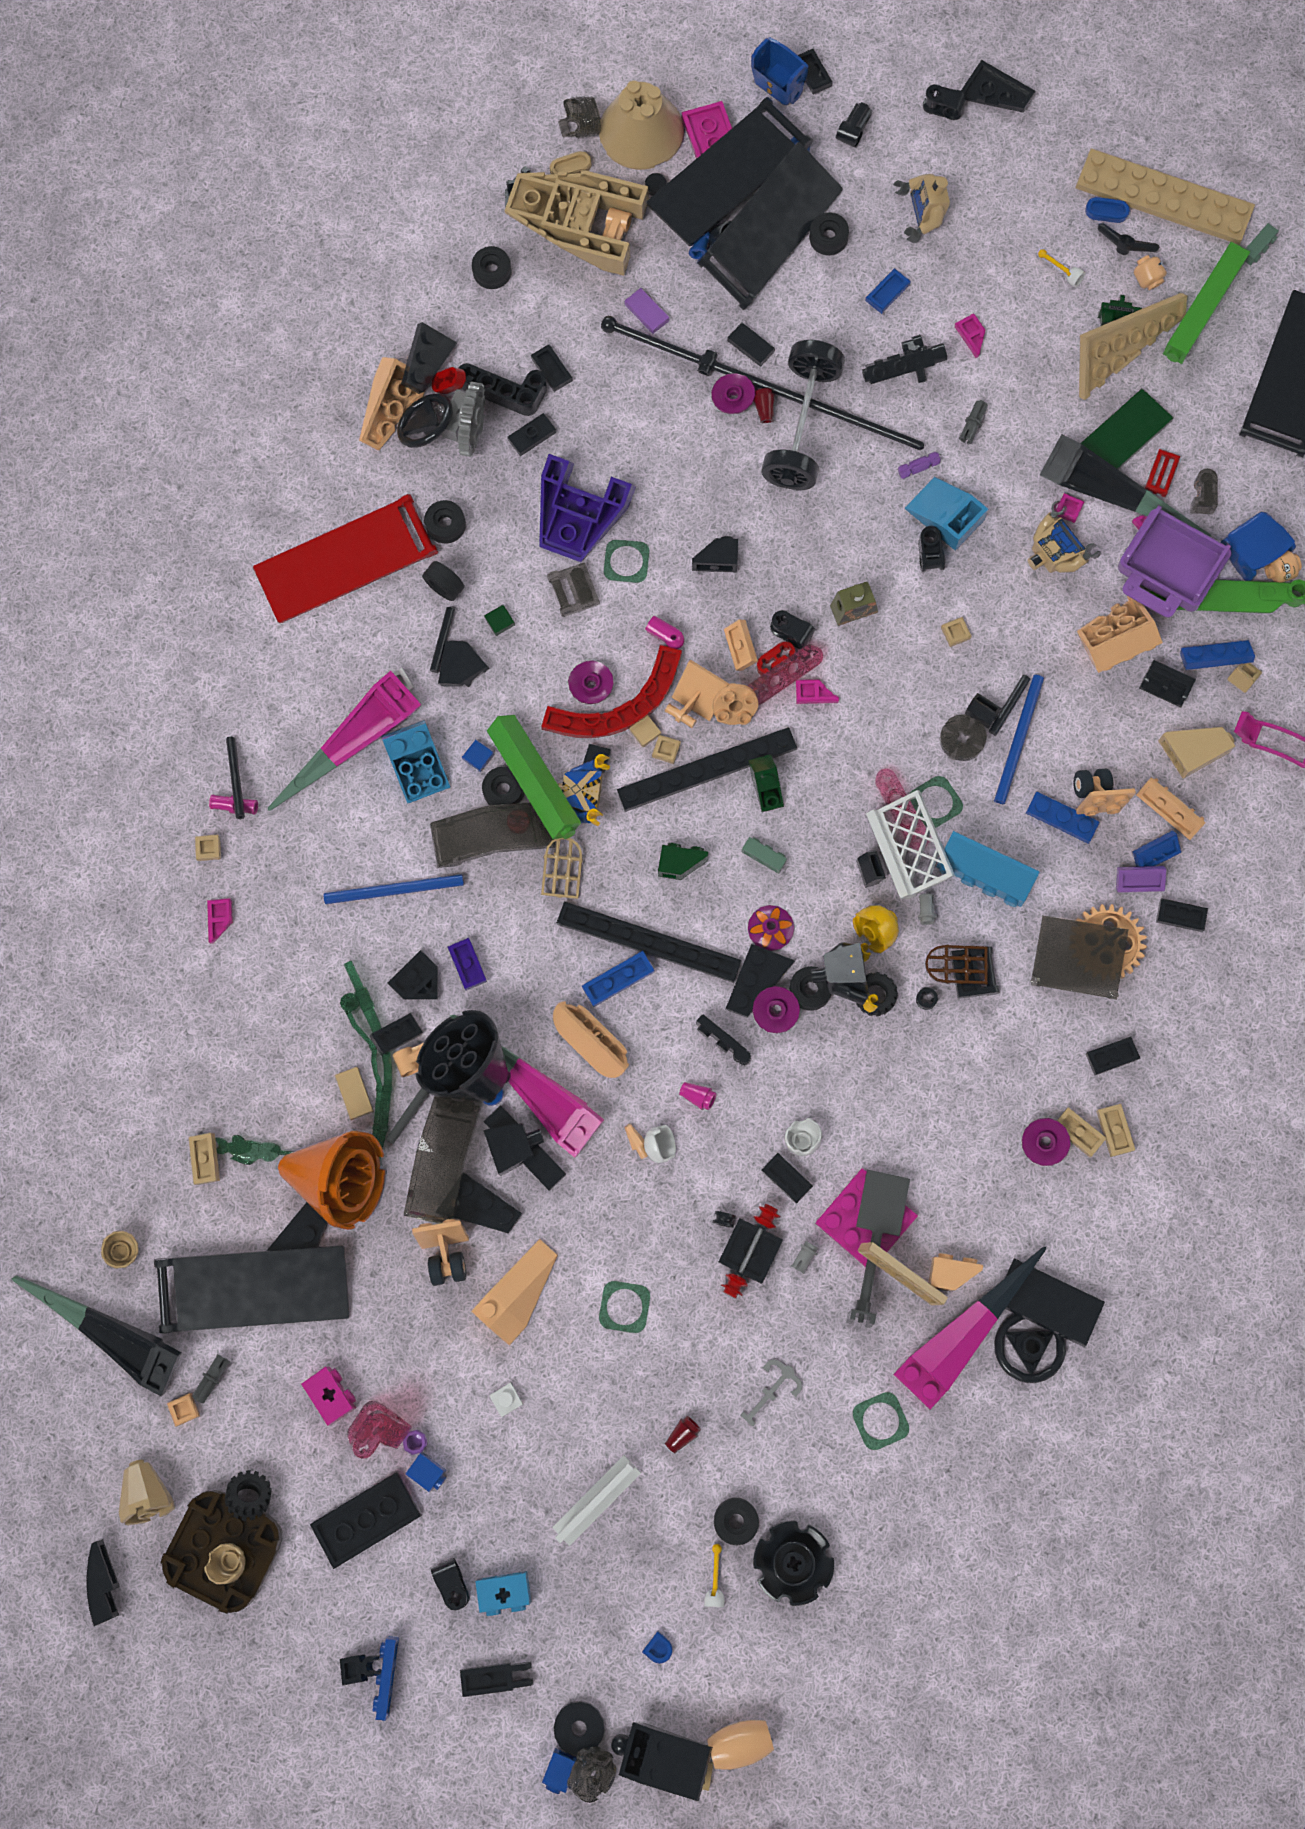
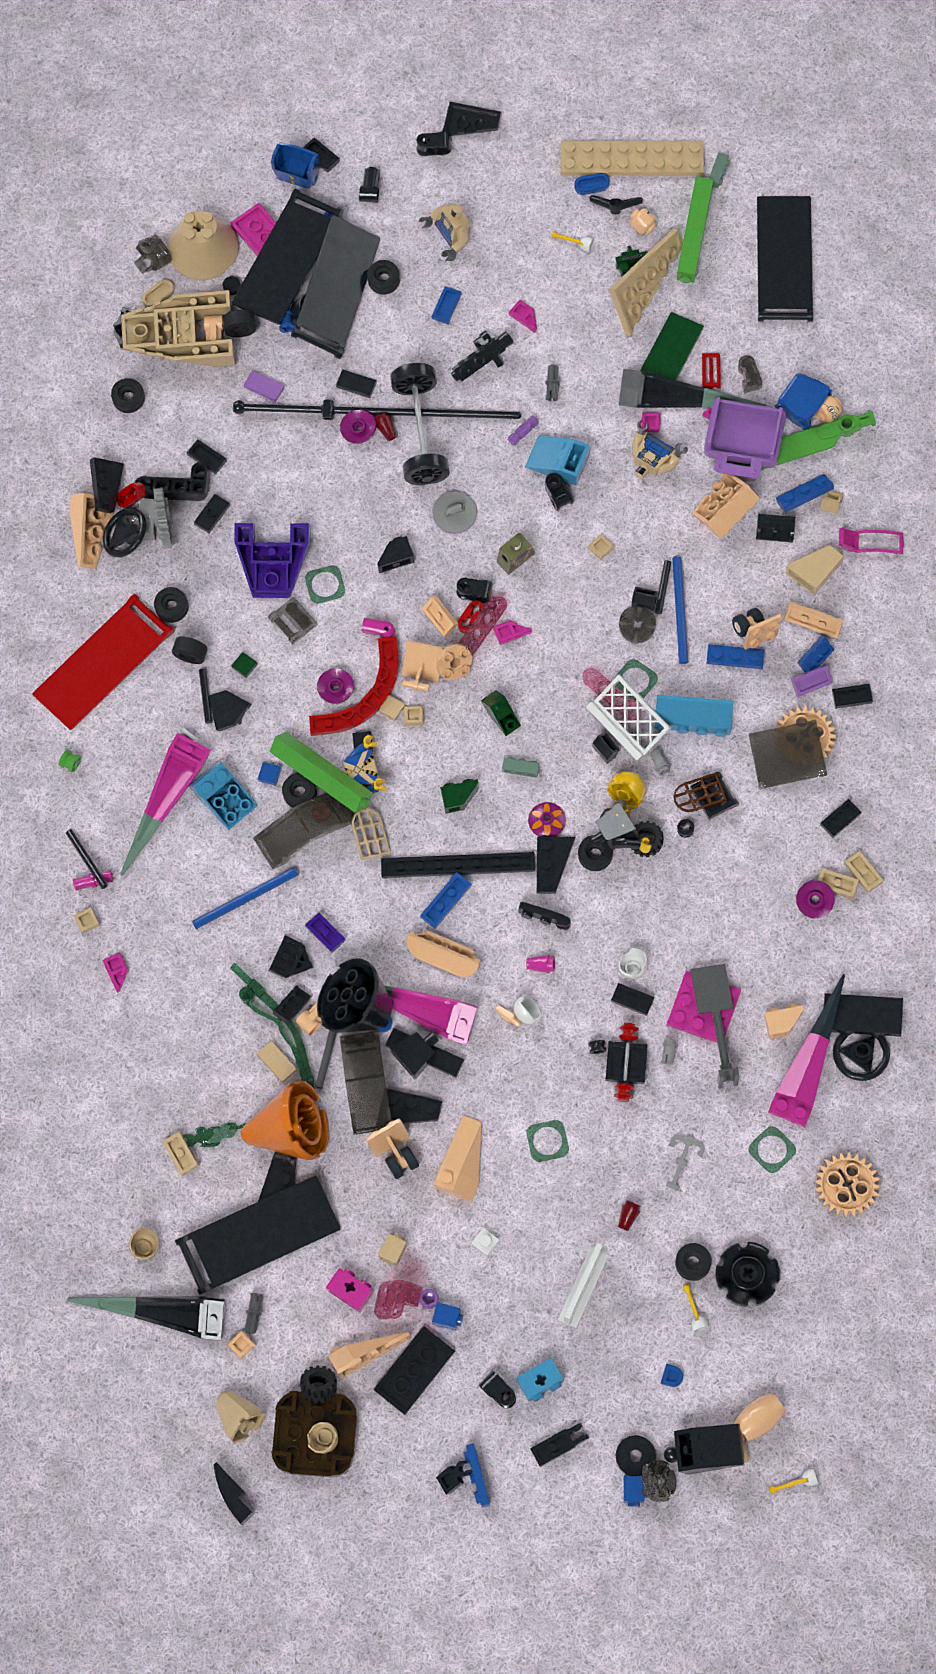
camera: 20 degrees left, 5 degrees down
black plate [617,727,797,812] -> none
magenta dish [752,986,800,1034] -> none
tan tile [857,1242,948,1305] -> none
none -> bright green wheel [58,749,81,773]
none -> black tyre [223,310,256,338]
none -> light nougat wedge [328,1332,411,1380]
none -> tan brick [378,1233,407,1267]
none -> light grey shield [432,491,477,533]
none -> light nougat gear [814,1152,880,1218]

